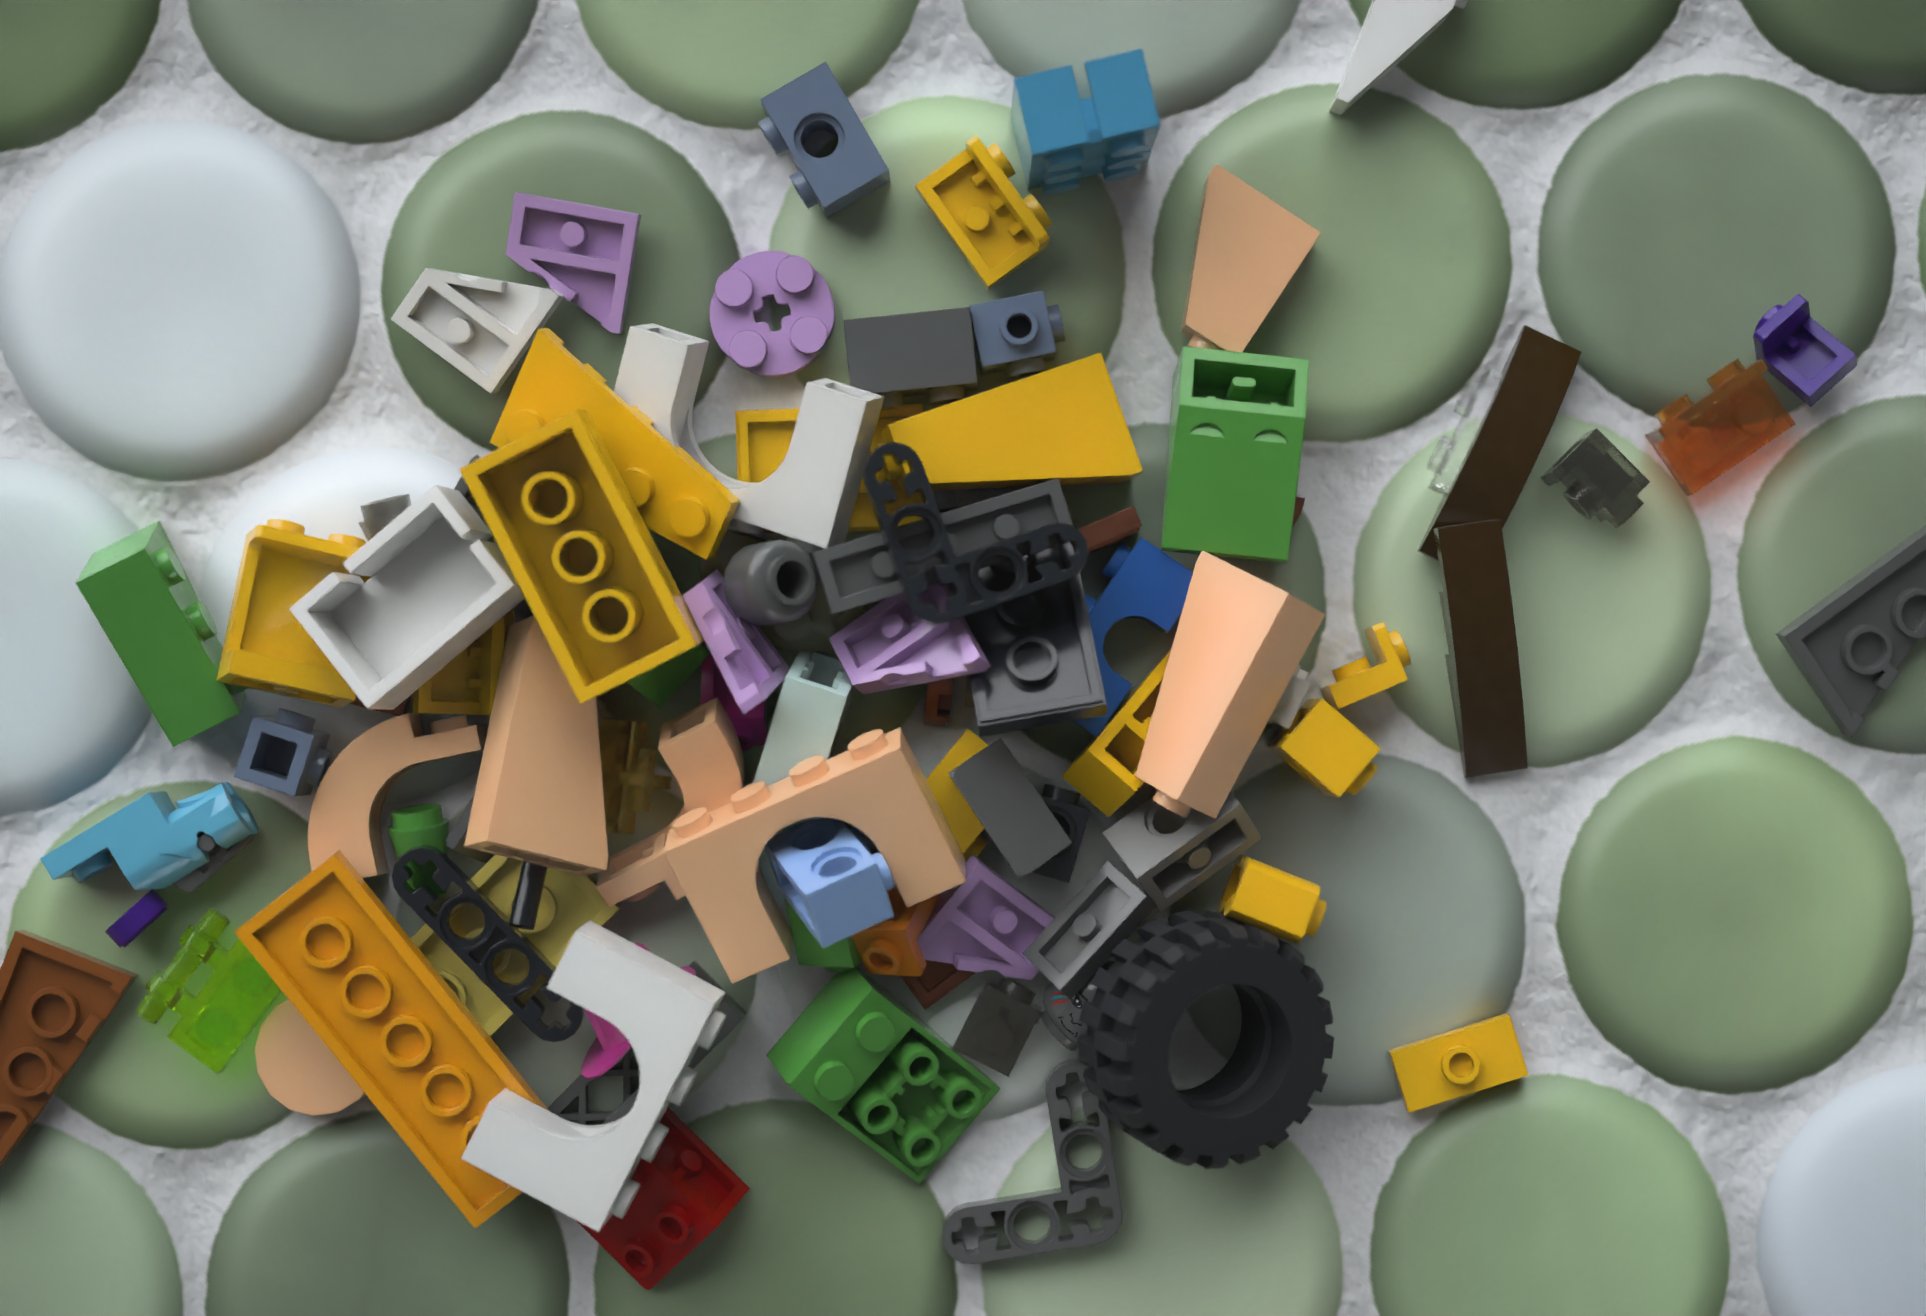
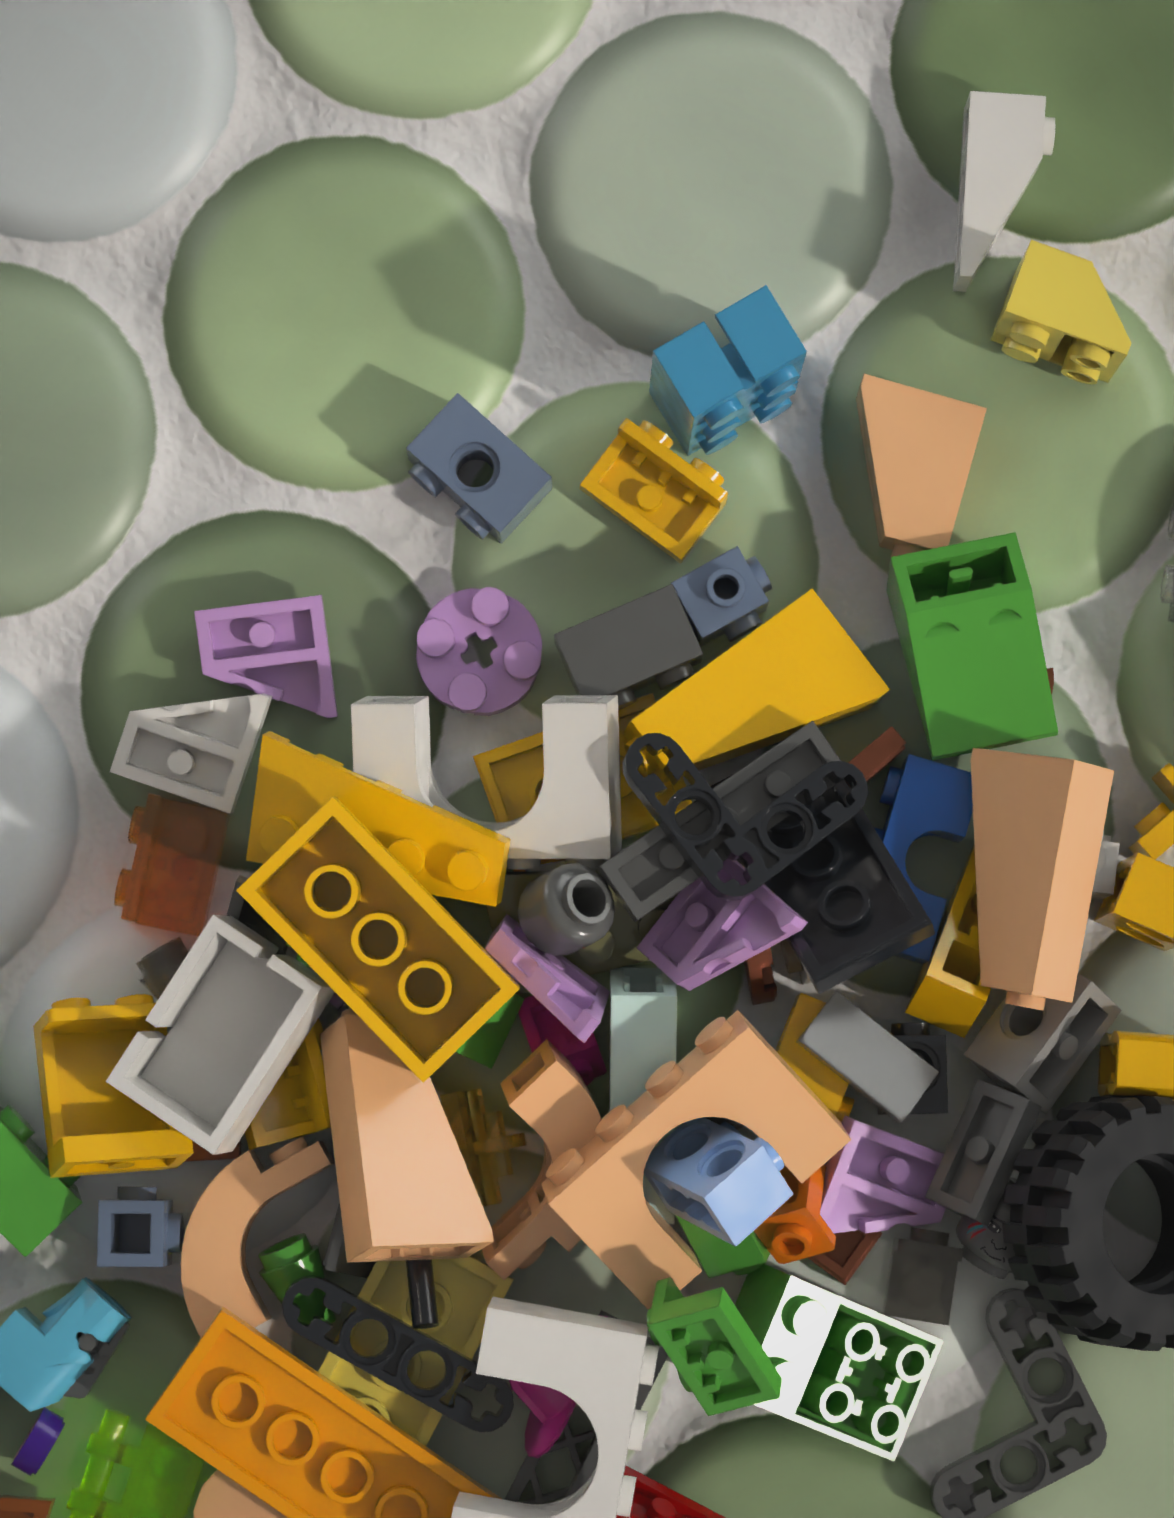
camera: 15 degrees left, 5 degrees down
none -> clear orange bracket [114,793,230,937]
none -> bright green bracket [647,1277,783,1416]
none -> light yellow slope [990,240,1131,385]

